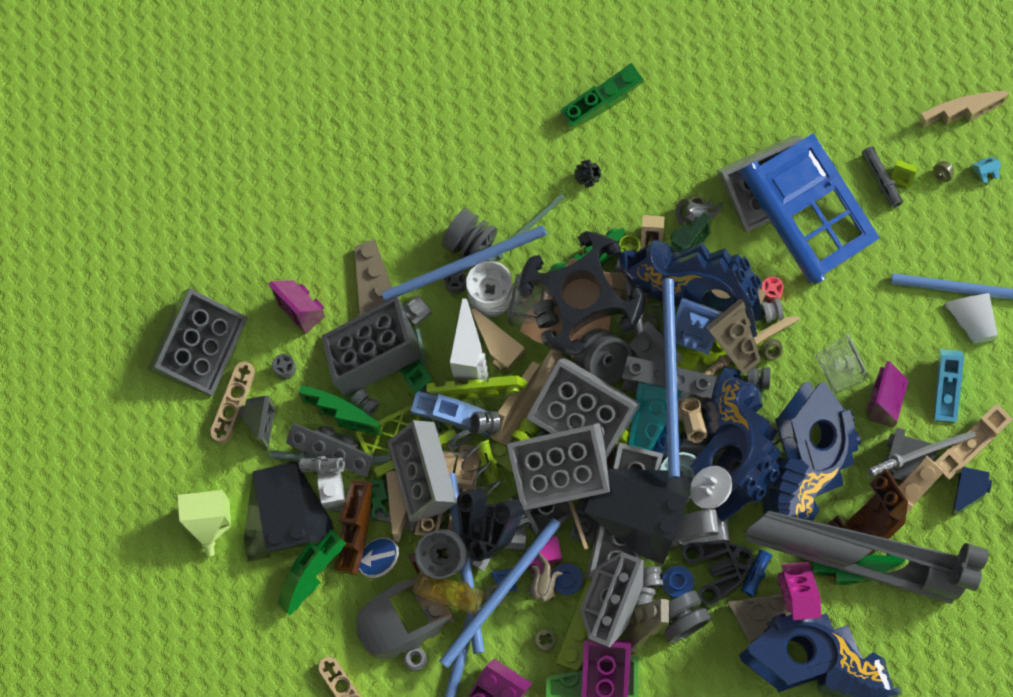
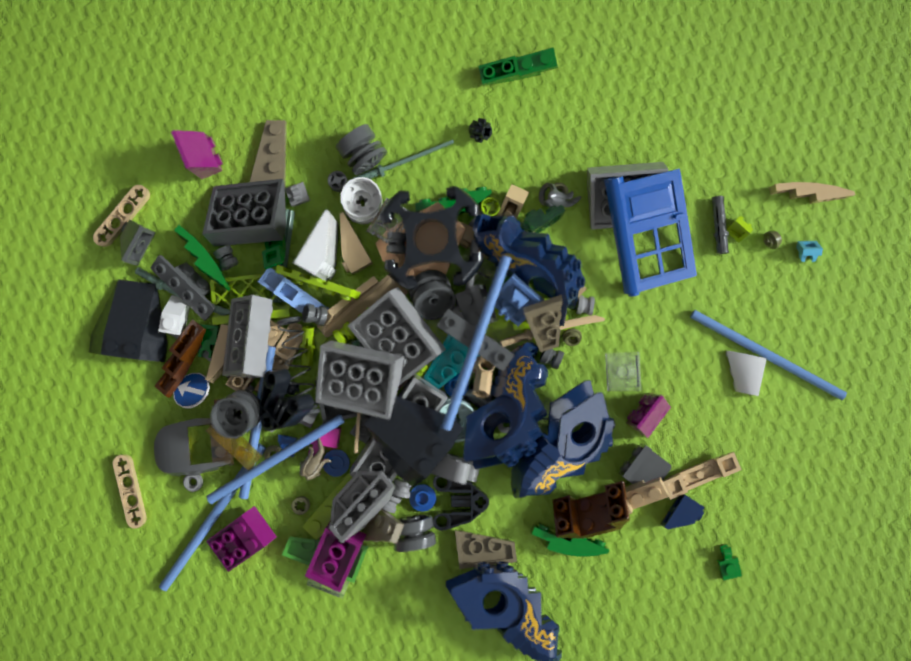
camera: 10 degrees right, 15 degrees up
dark grey slope [148,288,248,396] -> none
yellowish green piece [178,490,231,557] -> none
dark grey wheel [272,354,296,380] -> none
green slope [278,530,347,615] -> none
light grey pin [299,456,345,474] -> none
medium blue piece [382,225,547,302] -> none
white piece [690,466,733,509] -> none
blue pin [741,549,772,597] -> none
dark grey panel [744,511,989,604] -> none
coral wheel [761,277,784,303] -> none
dark pink brick [778,562,822,620] -> none
light grey sword [868,432,975,477] -> none
medium azure slope [934,349,964,422] -> none

